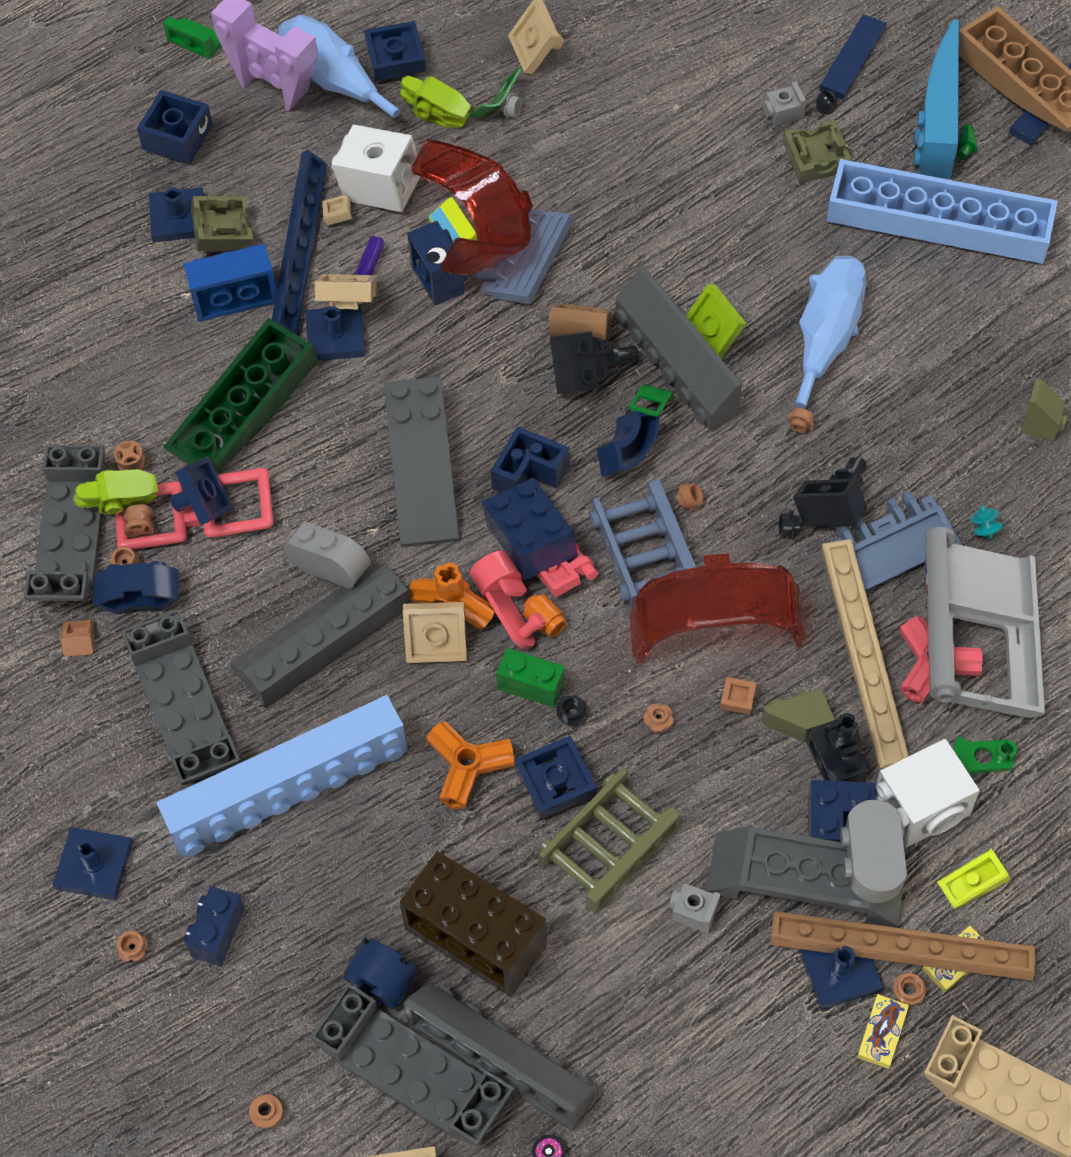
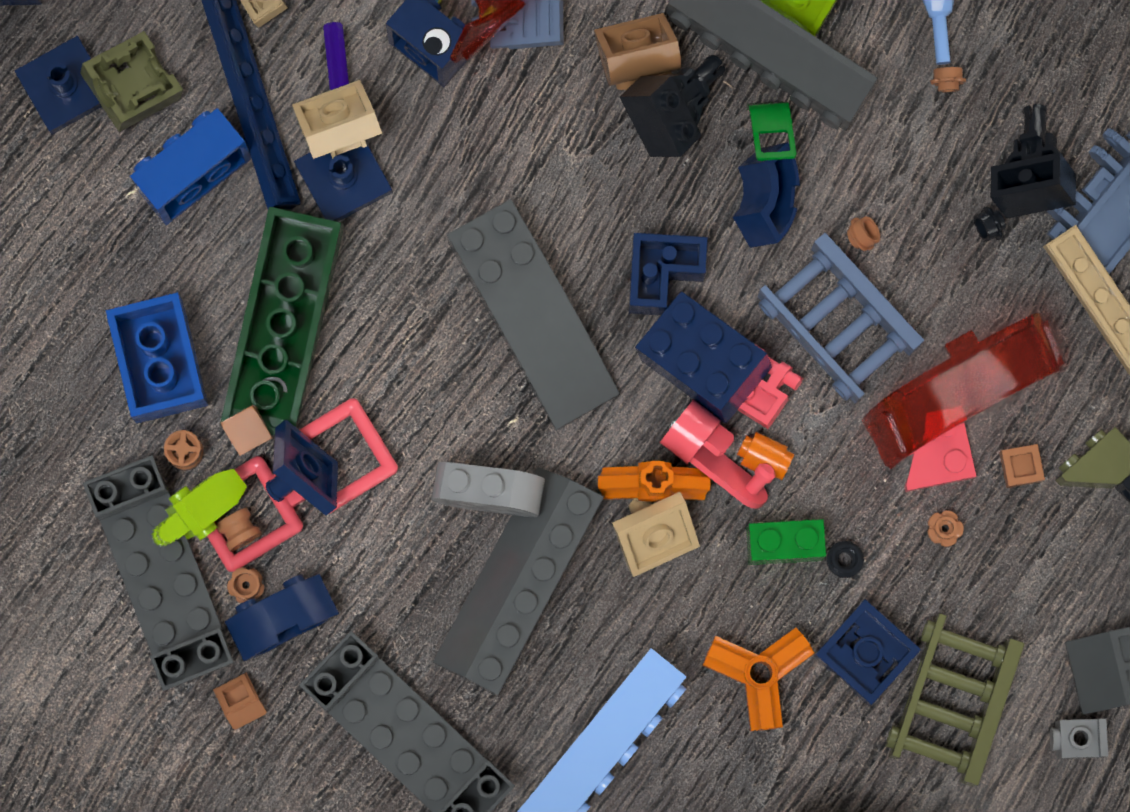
camera: 30 degrees left, 20 degrees up
none -> blue brick [105,292,208,424]
none -> nougat slope [220,405,273,456]
none -> coral wing [904,405,976,492]

